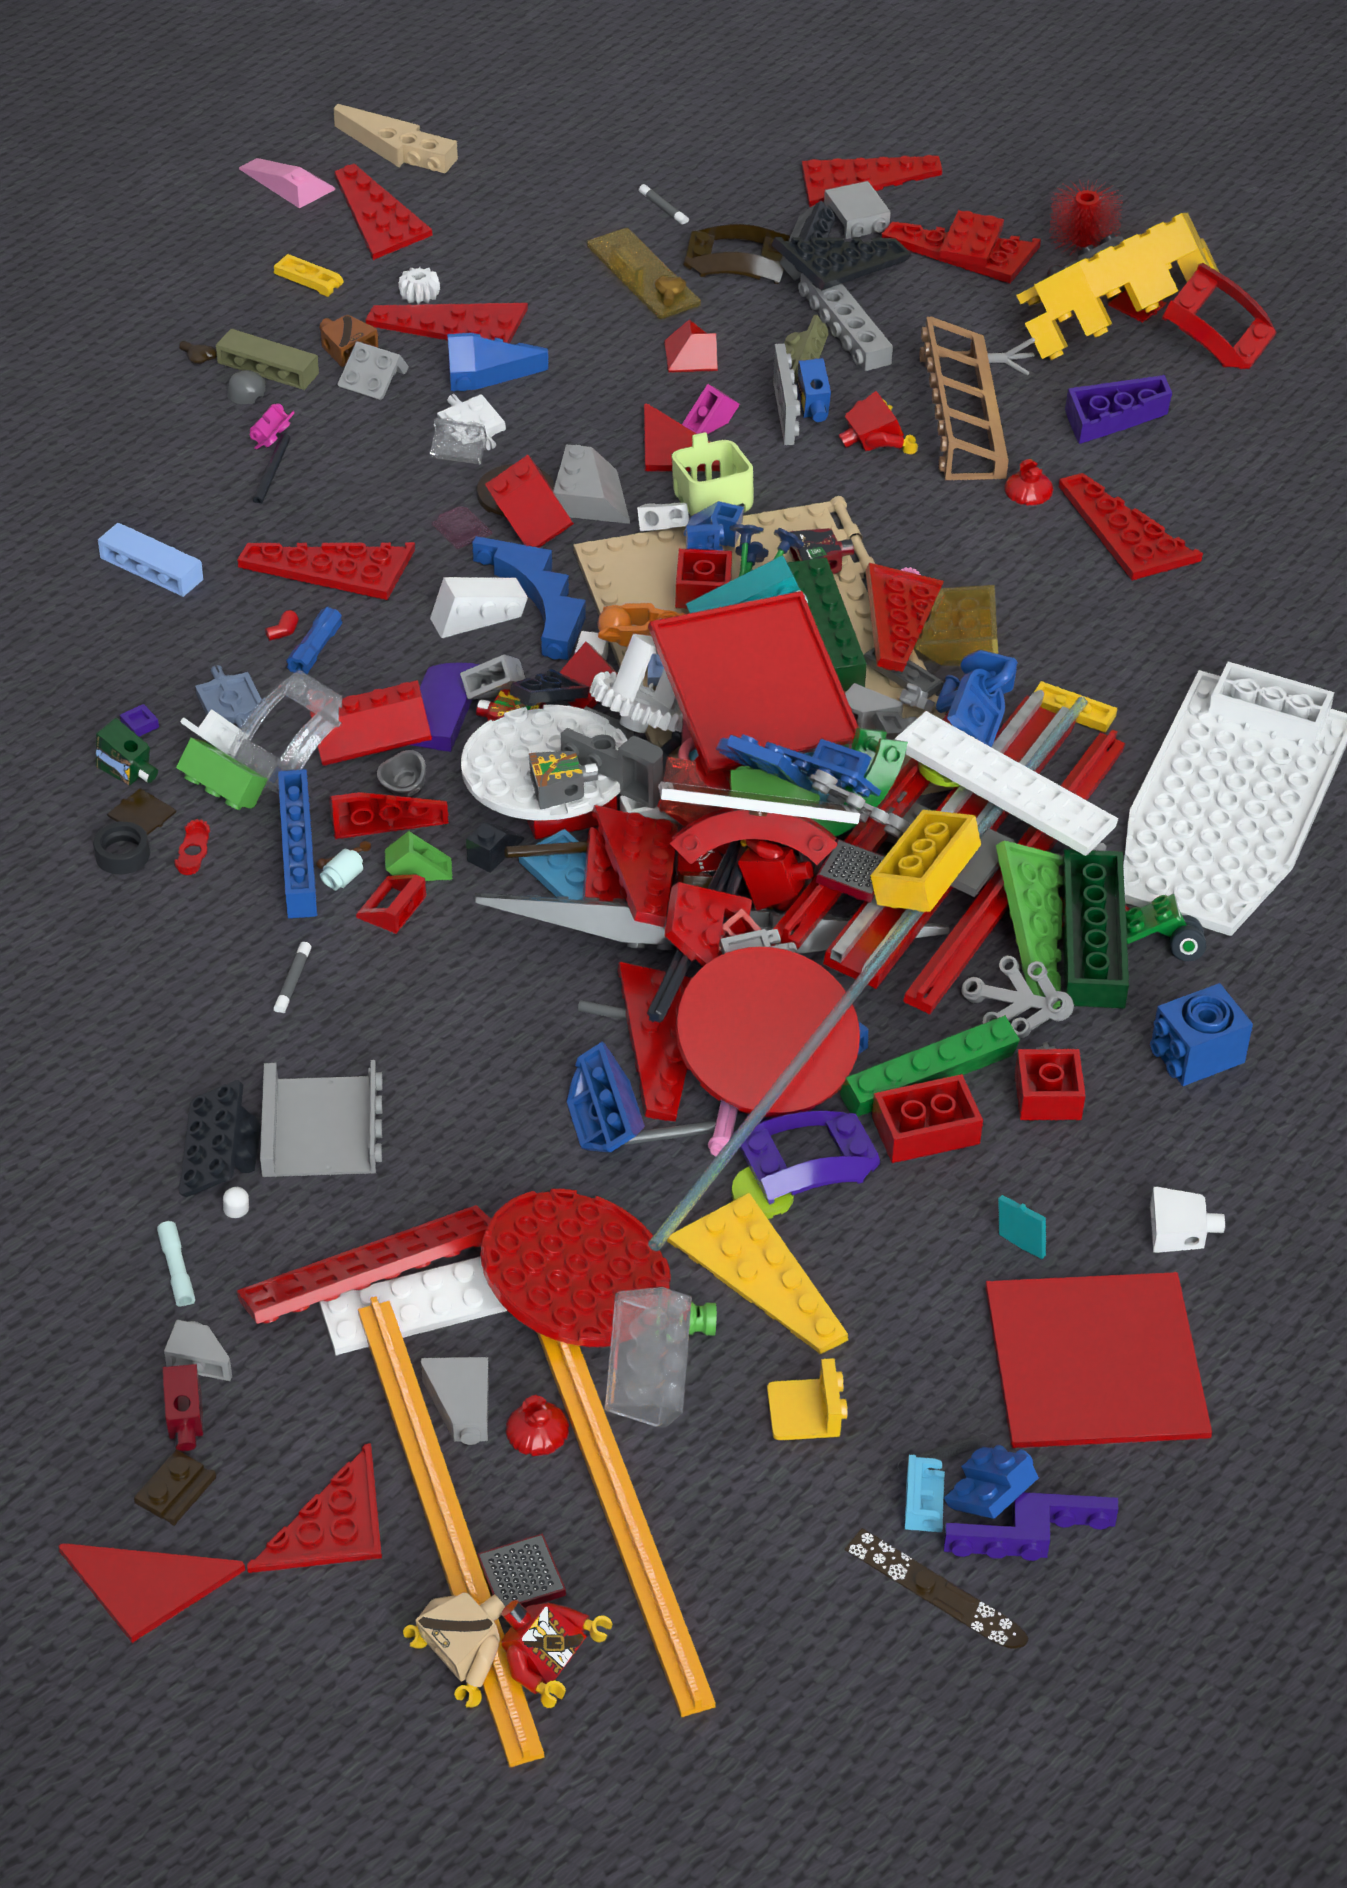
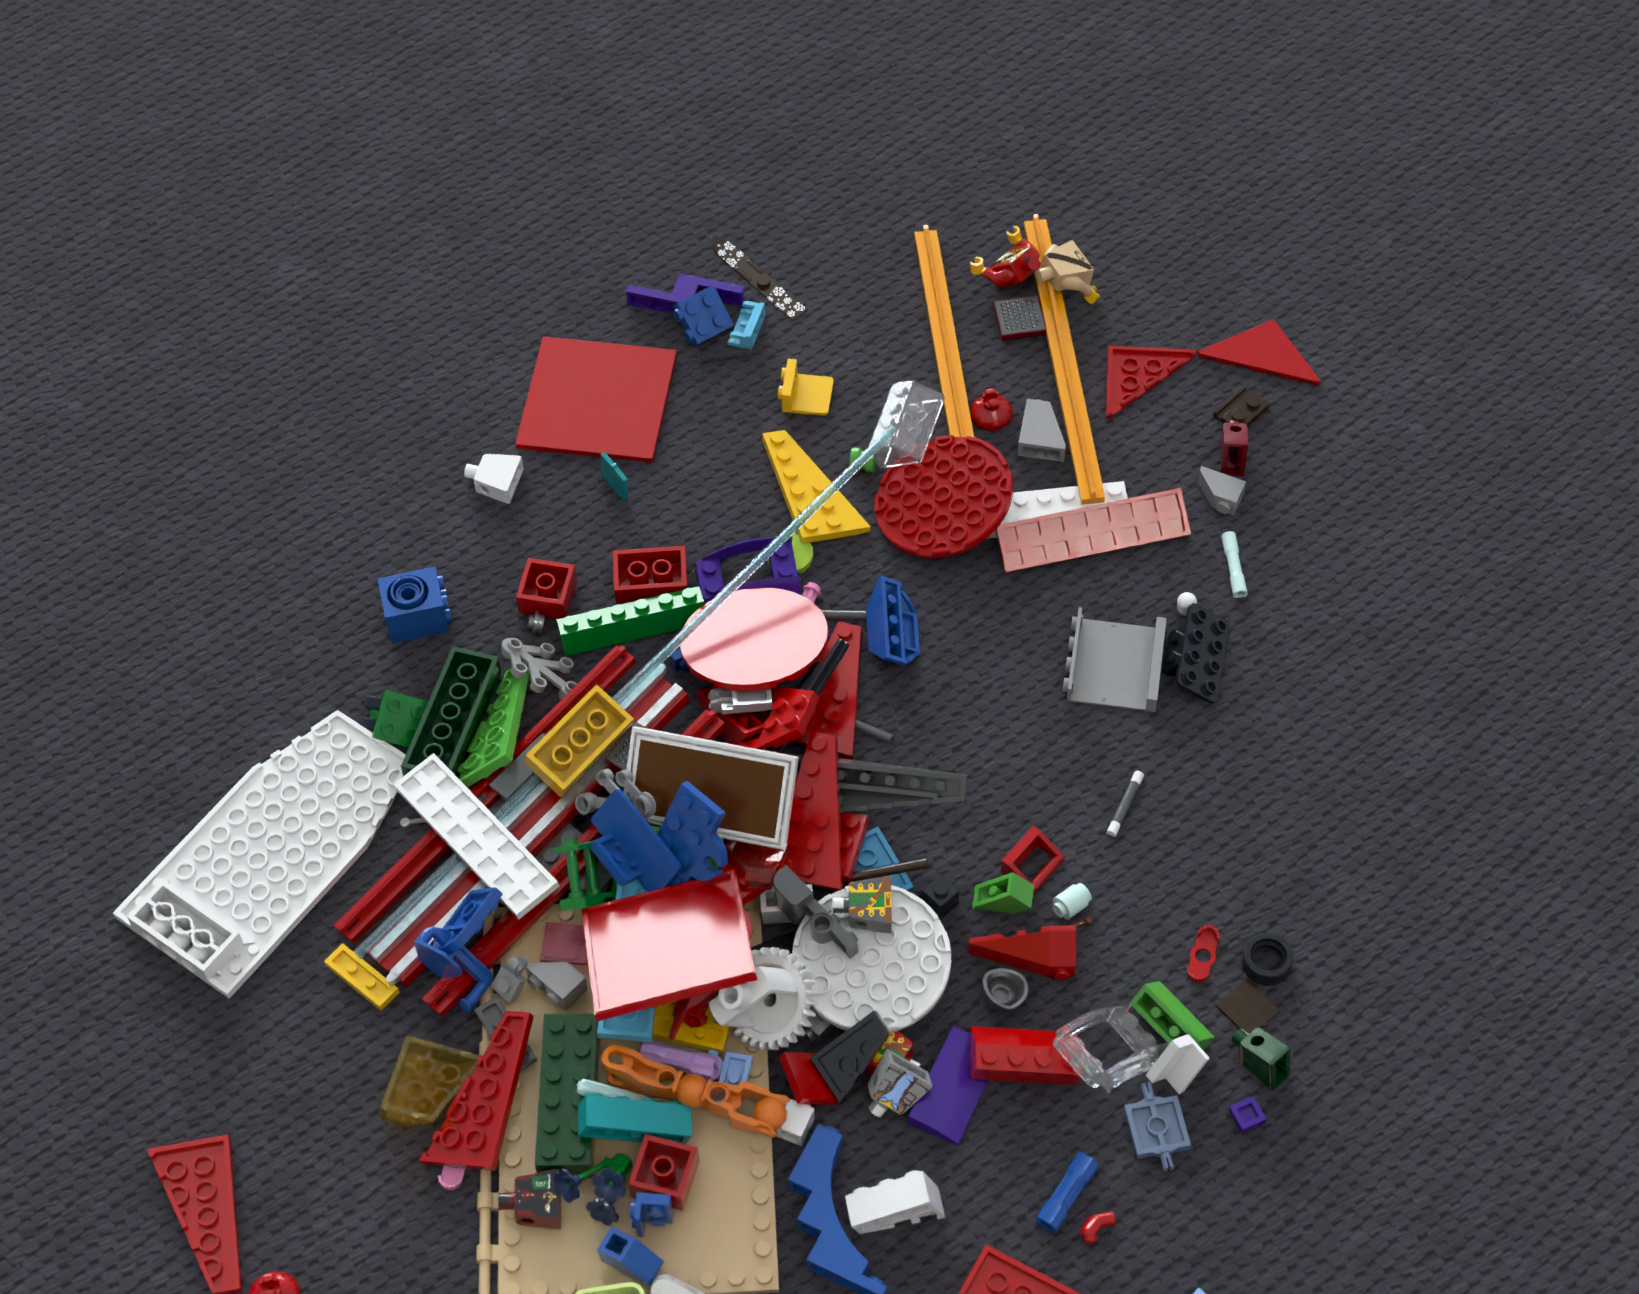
camera: 165 degrees left, 10 degrees up
blue brick [278,769,317,919] -> none
flat silver plate [871,712,917,740] -> none

